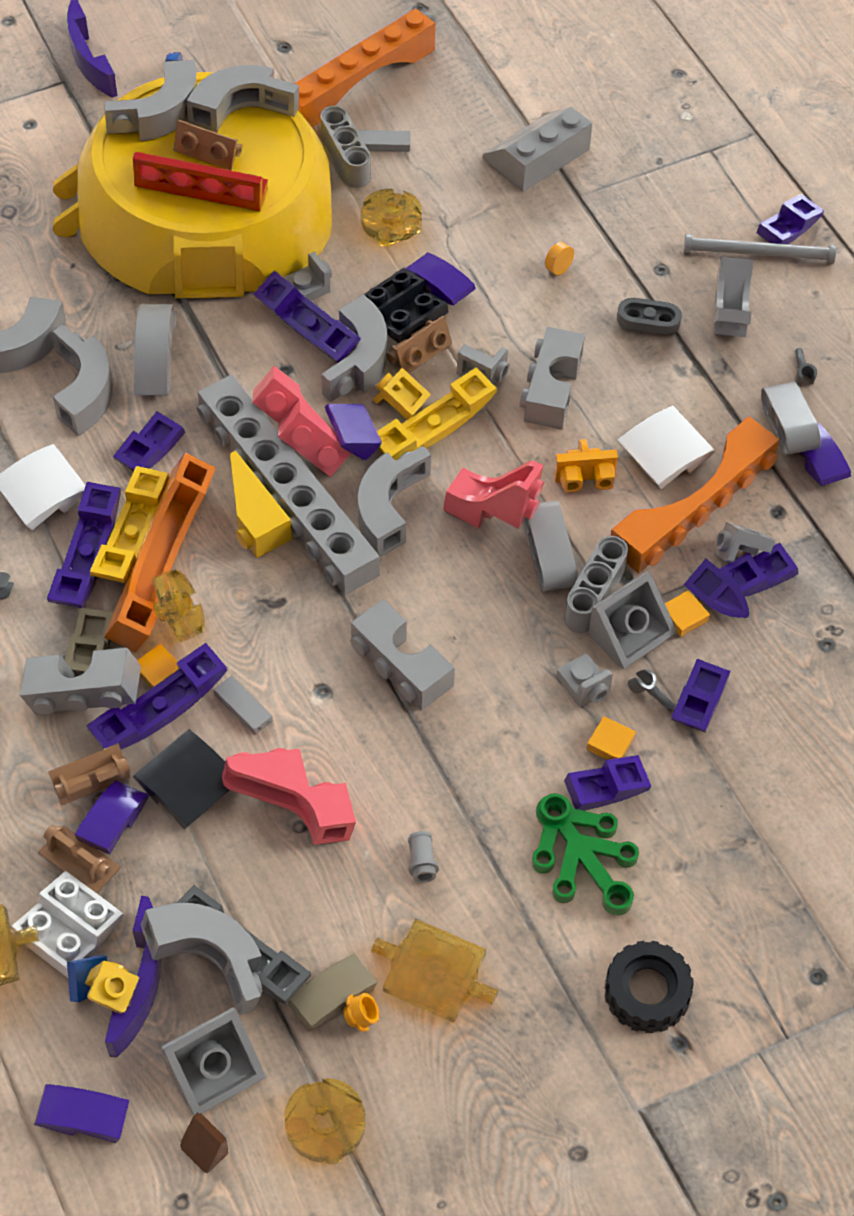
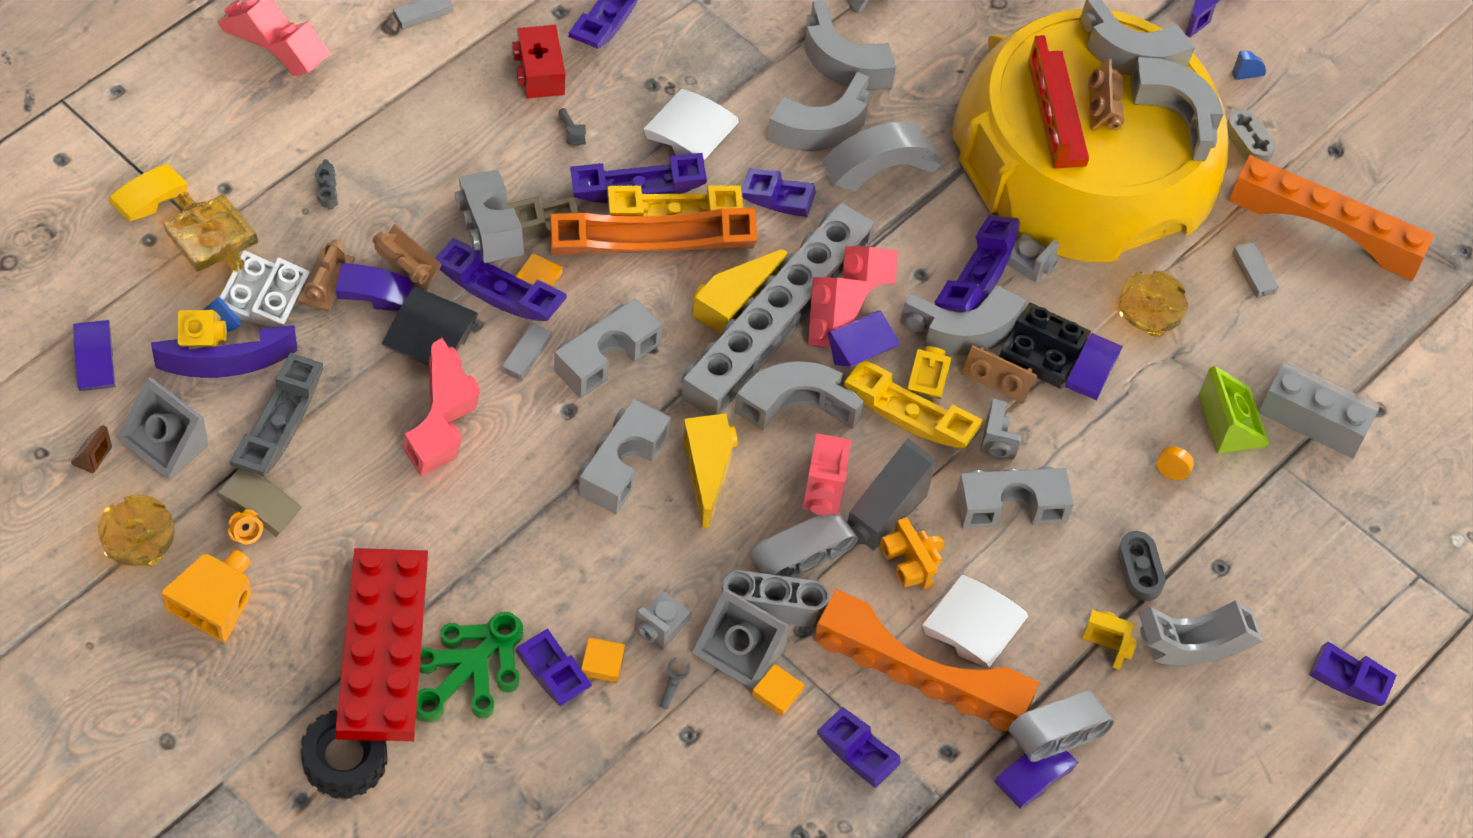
camera: 65 degrees right, 0 degrees up
light grey arch [141,903,262,1015] -> none
clear yellow plate [153,569,205,642] -> none
light grey beam [320,106,371,188] -> none
clear yellow plate [371,918,499,1023] -> none
light grey pin [408,831,439,883] -> none
dark purple slope [671,659,731,733] -> none
light grey bar [683,234,836,264] -> none
dark purple plate [683,558,750,618] -> none
light grey bracket [715,522,775,563] -> none
dark grey hand [795,348,817,385] -> none
none -> light orange torso [161,549,251,643]
none -> red plate [336,548,428,742]
none -> light grey arch [554,298,662,398]
none -> yellow slope [682,413,738,528]
none -> dark grey slope [848,438,936,551]
none -> yellow bracket [1082,609,1138,670]
none -> lime slope [1198,366,1270,453]

